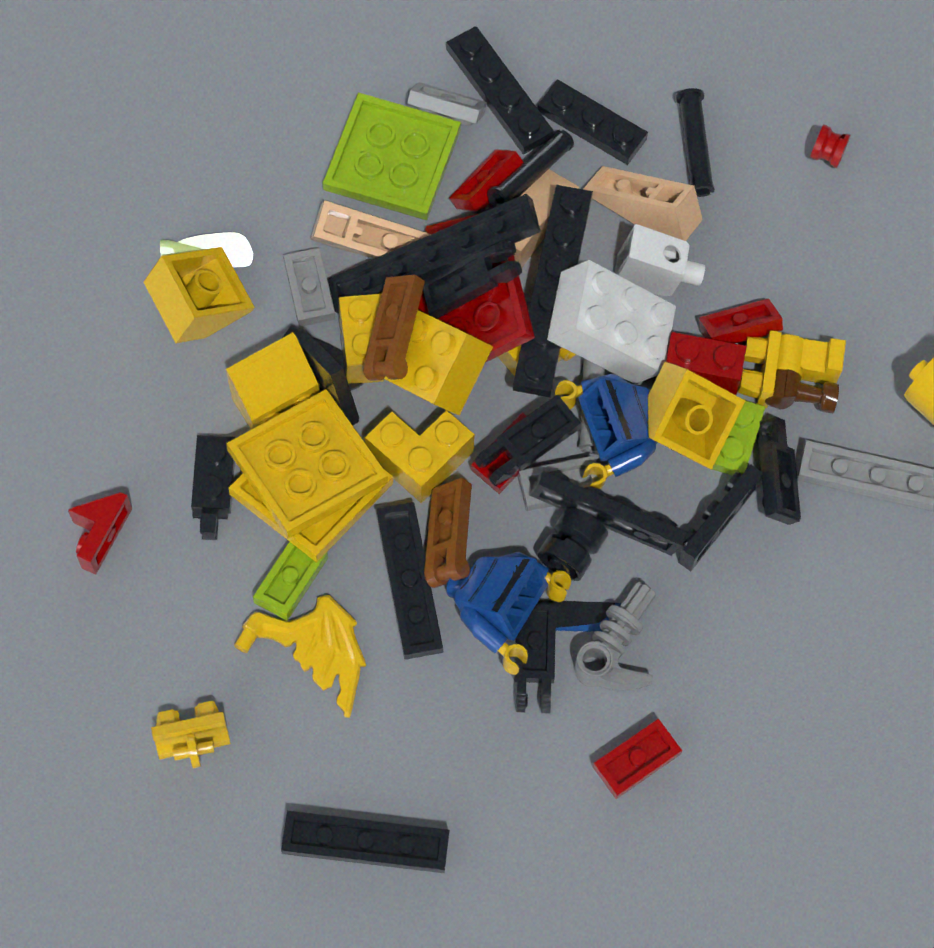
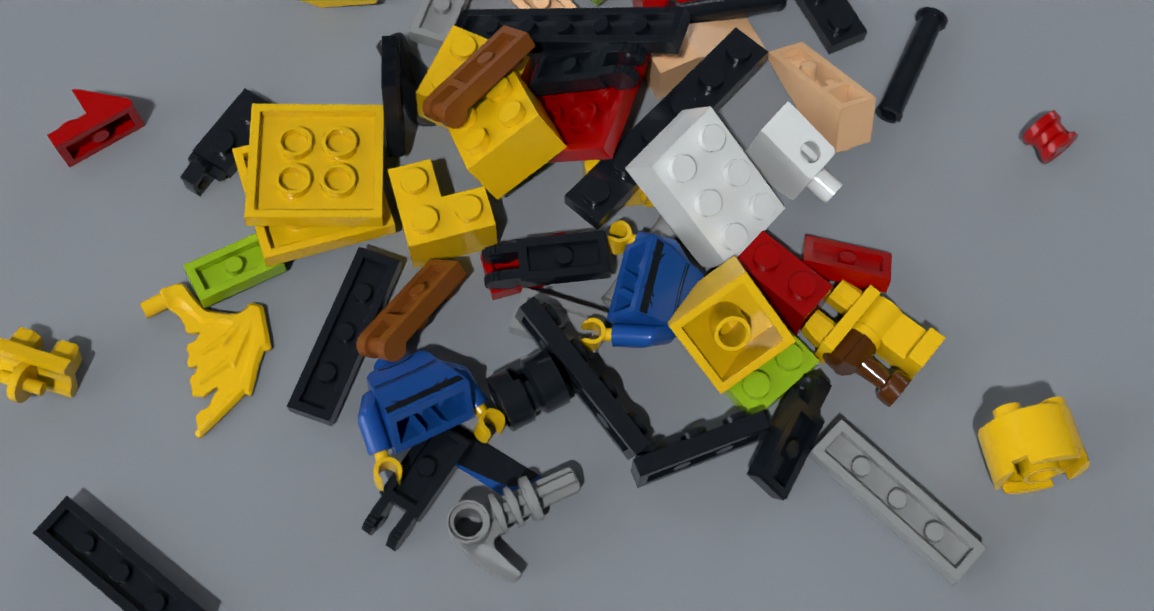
camera: 30 degrees right, 0 degrees up
yellow slope [226,332,319,430] -> none

